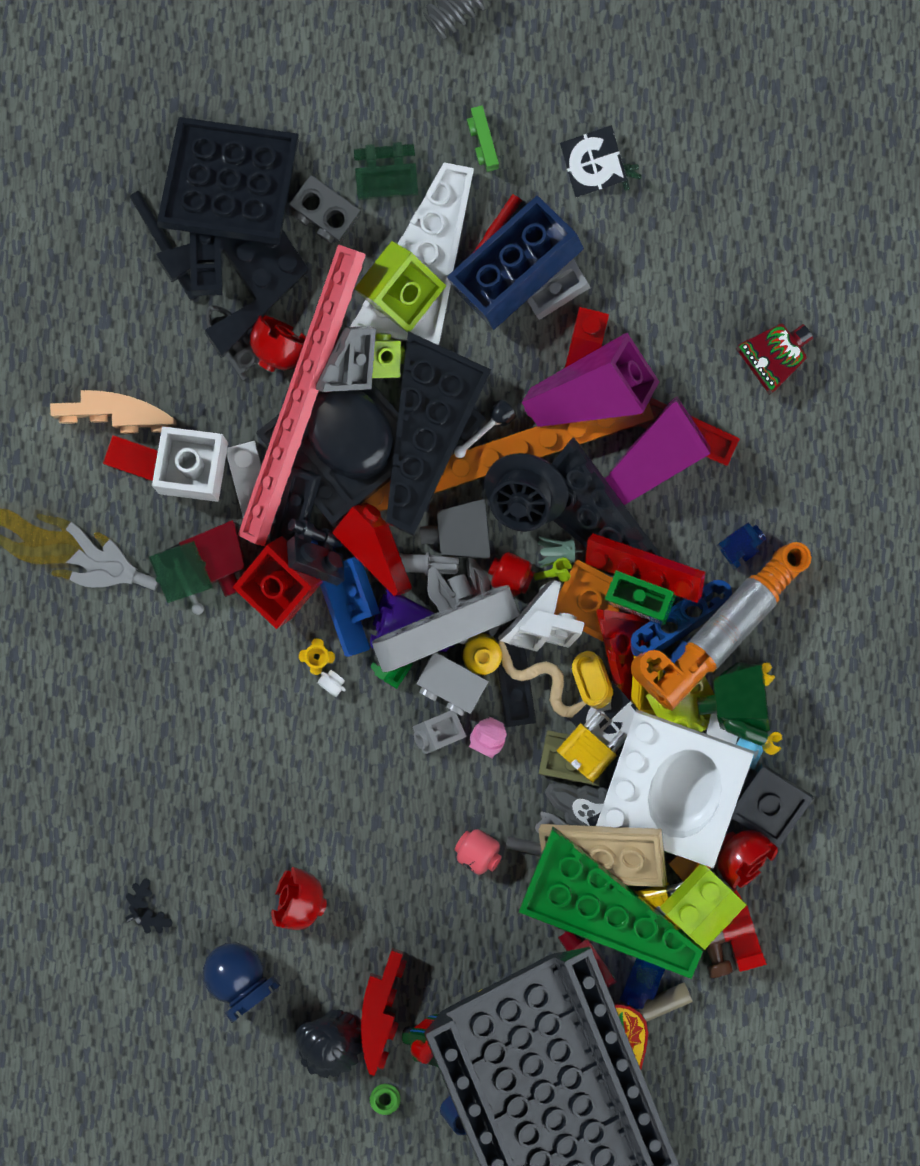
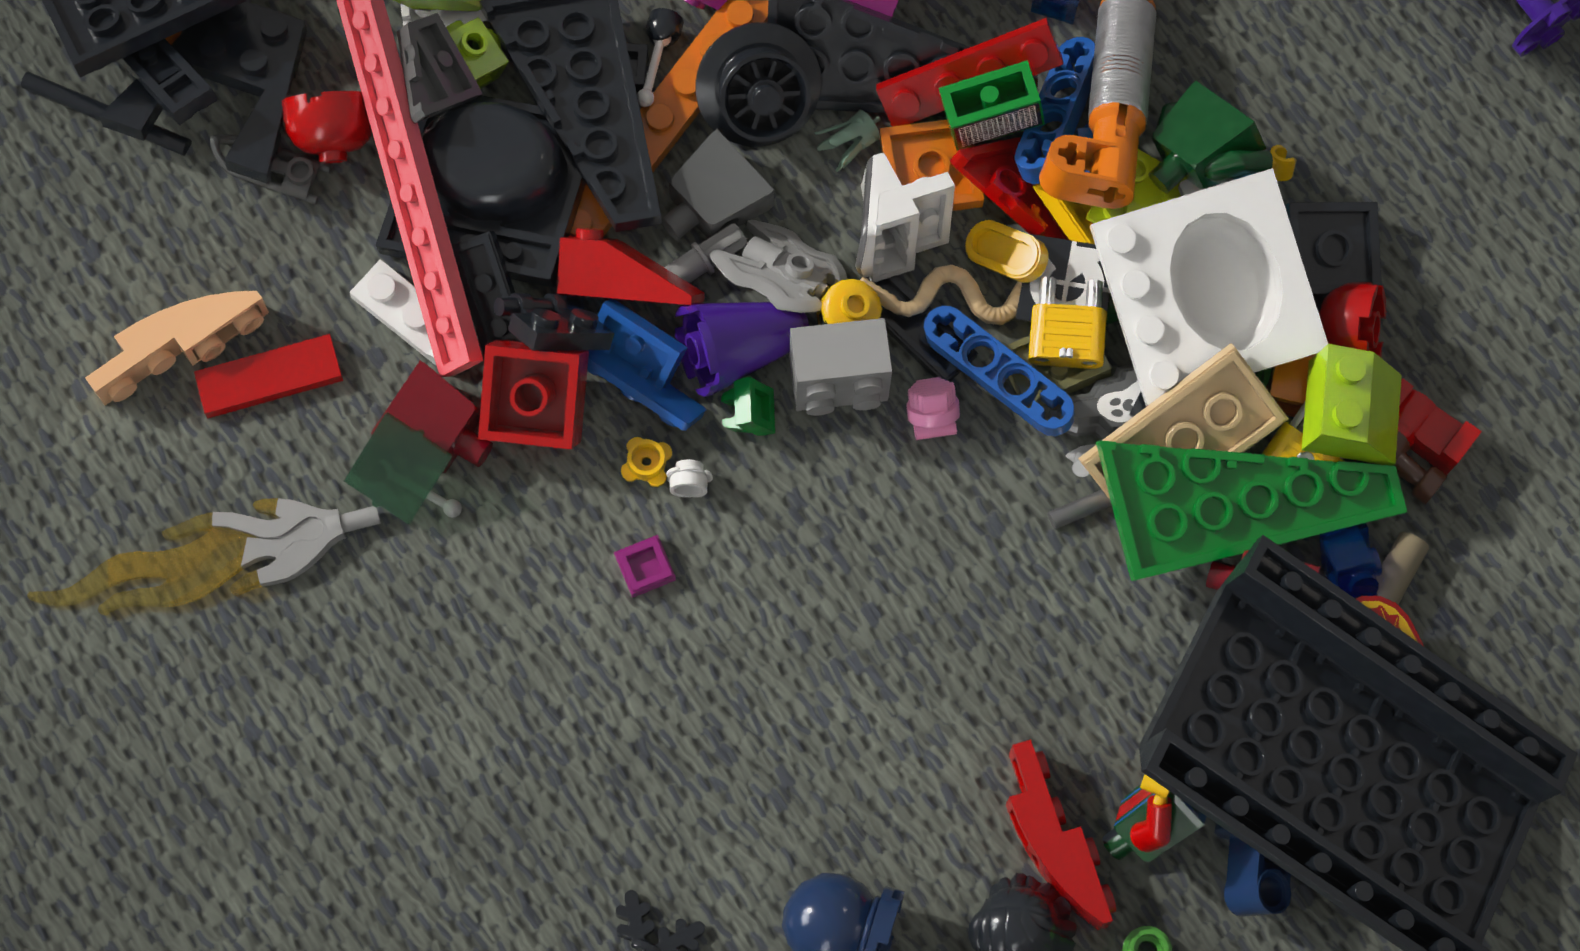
camera: 40 degrees left, 15 degrees down
white brick [152,426,228,502] -> none
red cylinder [271,867,327,930] -> none
light grey beam [371,585,520,672] -> none
light grey bracket [413,710,466,754] -> none
coral head [454,829,502,875] -> none
red head [488,552,535,597] -> none
lime hand [534,557,572,582] -> none
none -> magenta tile [614,535,676,598]
none -> blue beam [924,306,1075,436]

